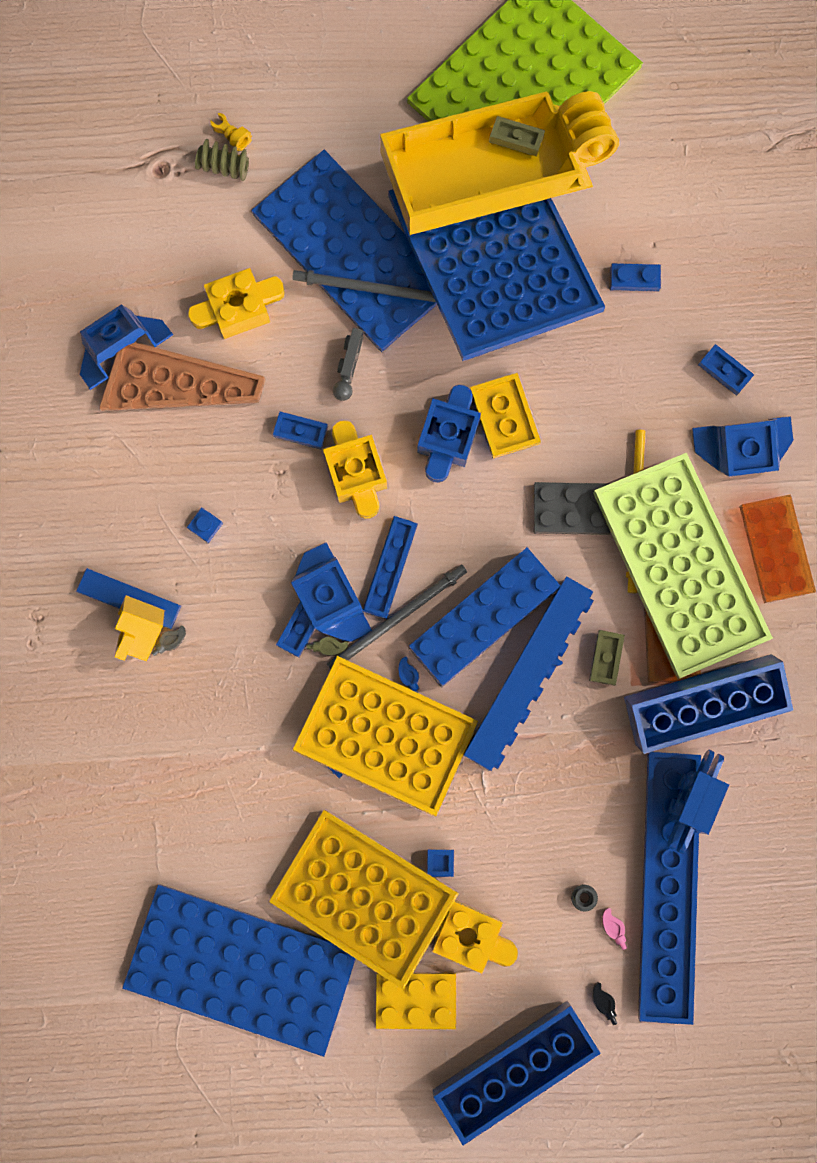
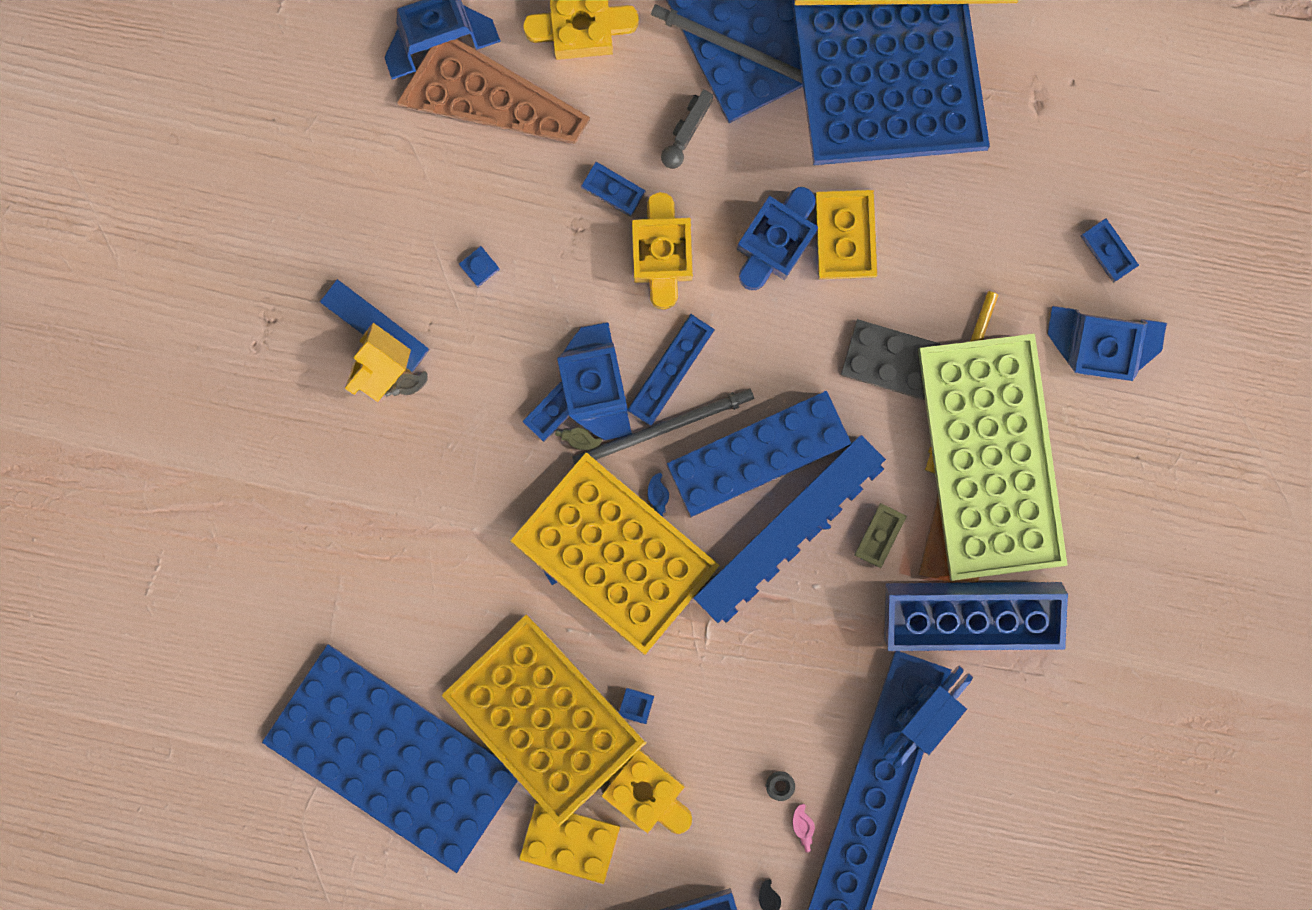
camera: 15 degrees right, 5 degrees up
blue plate [610,263,661,291] -> none
clear orange plate [739,494,816,604] -> none

